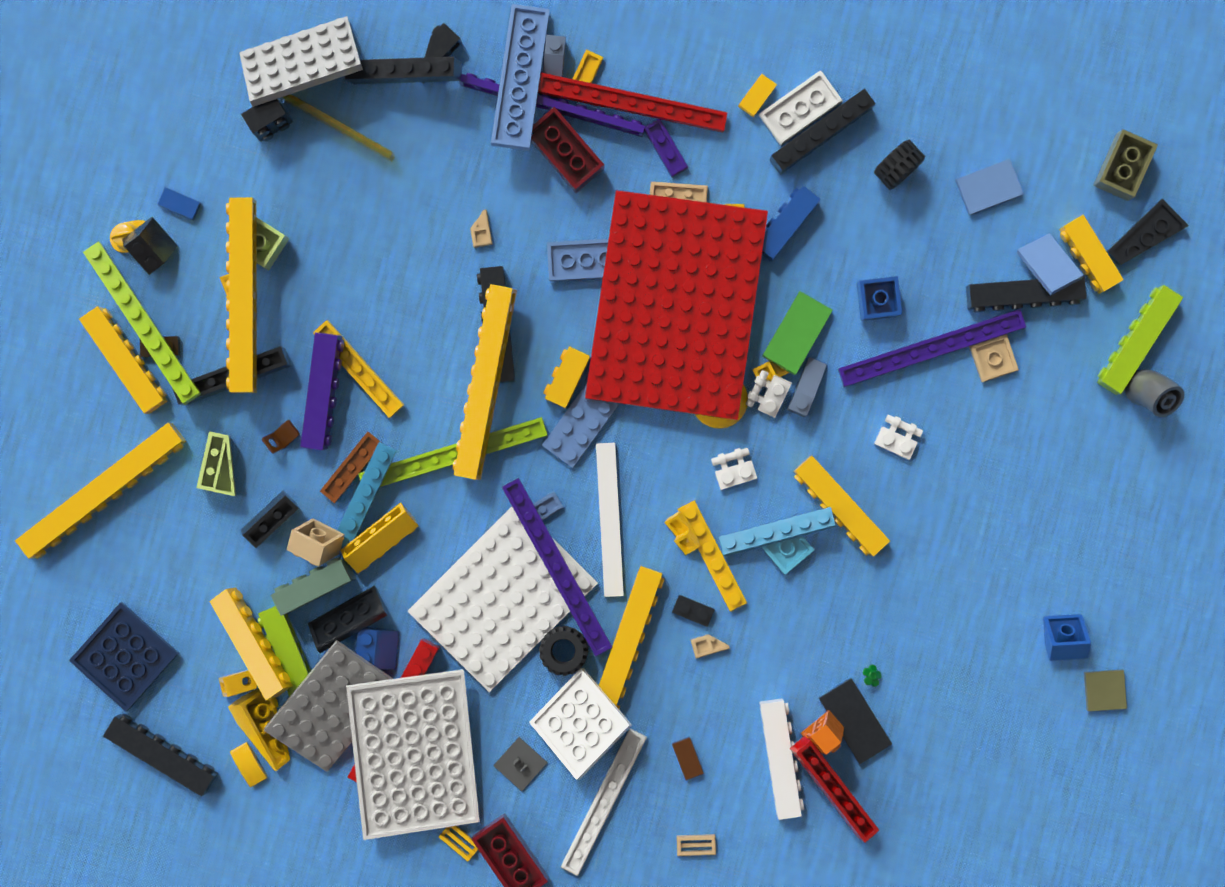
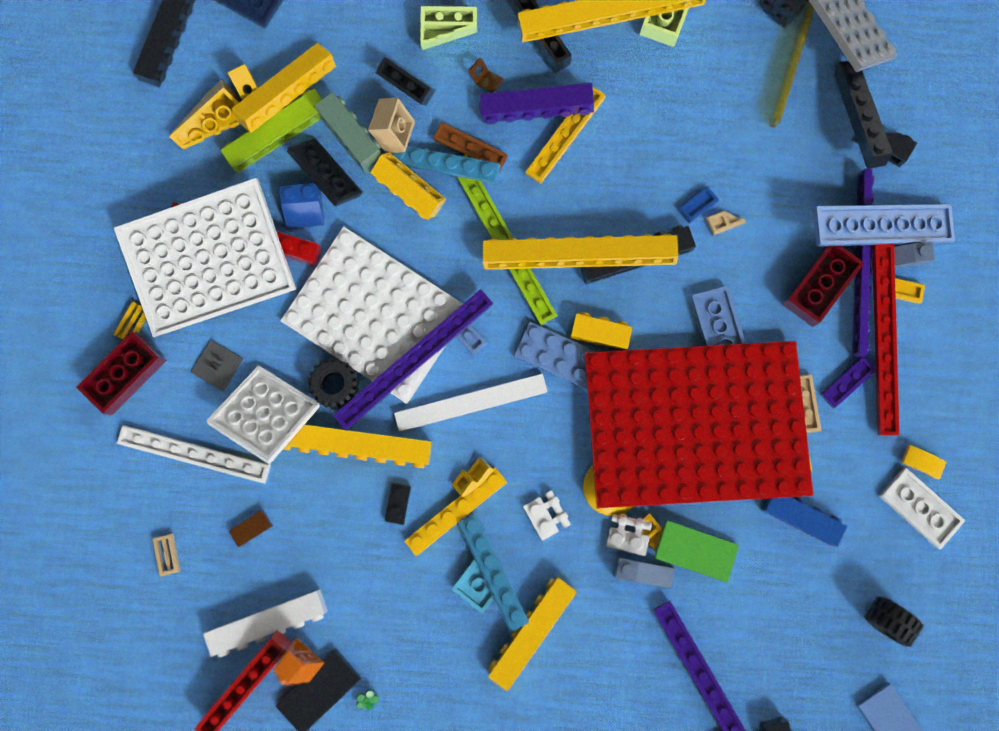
camera: 75 degrees right, 5 degrees down
yellow slope [230,742,267,787] -> none
light grey plate [264,640,393,772] -> none
tan tile [690,634,730,658] -> none
black brick [769,88,876,175] -> none
blue brick [856,276,902,321] -> none
white plate [874,415,923,460] -> none
none -> blue tile [677,186,719,224]

